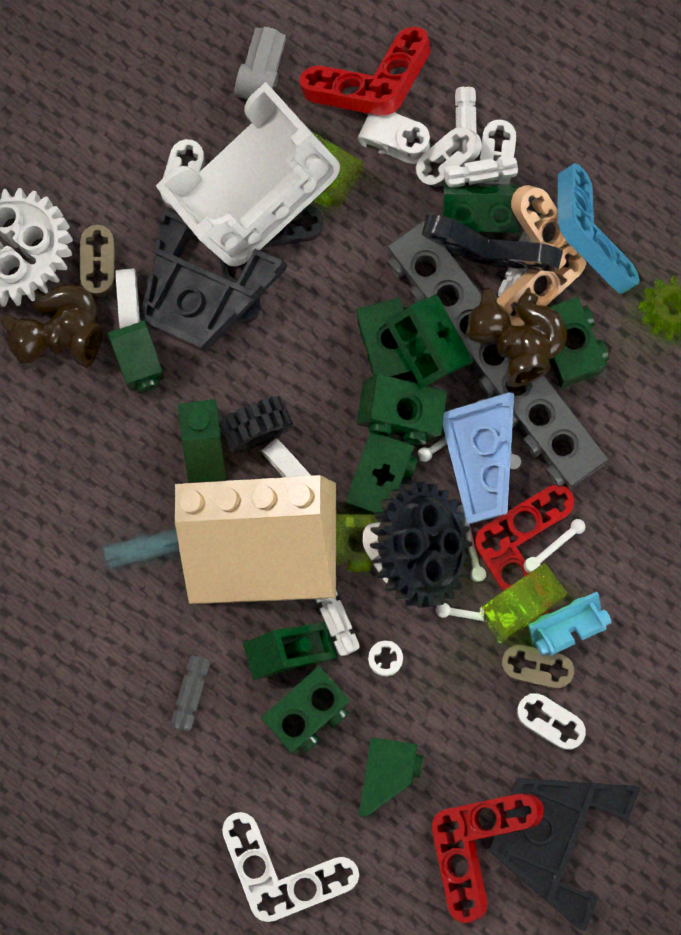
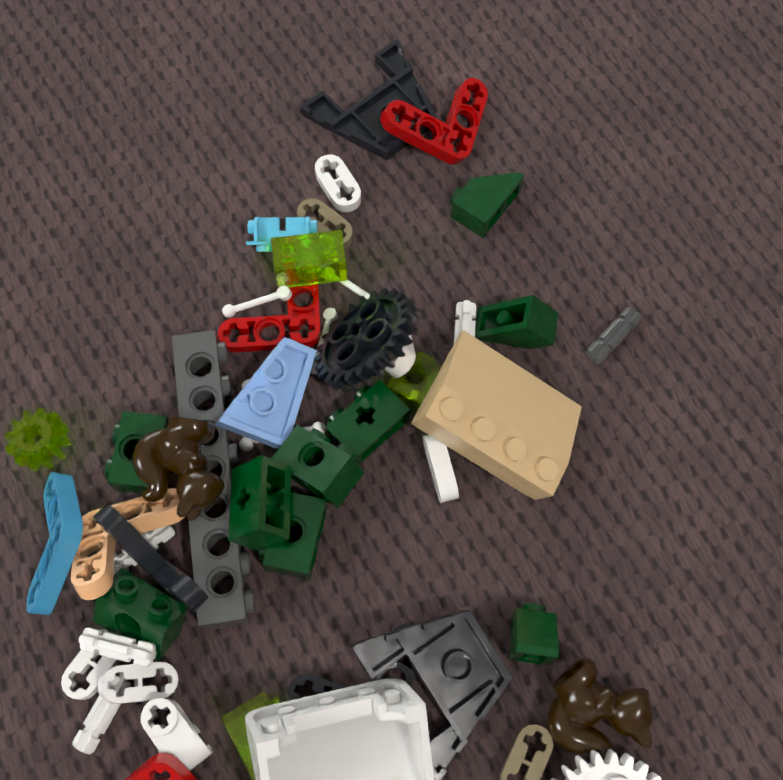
camera: 155 degrees left, 10 degrees down
clear light blue pin [103,527,180,569] -> none
white beam [116,268,140,328] -> none
dark green slope [178,399,227,483] -> none
black tyre [219,396,294,453] -> none
white beam [222,812,359,922] -> none
dark green brick [261,666,350,755] -> none
white bush [368,640,403,676] -> none

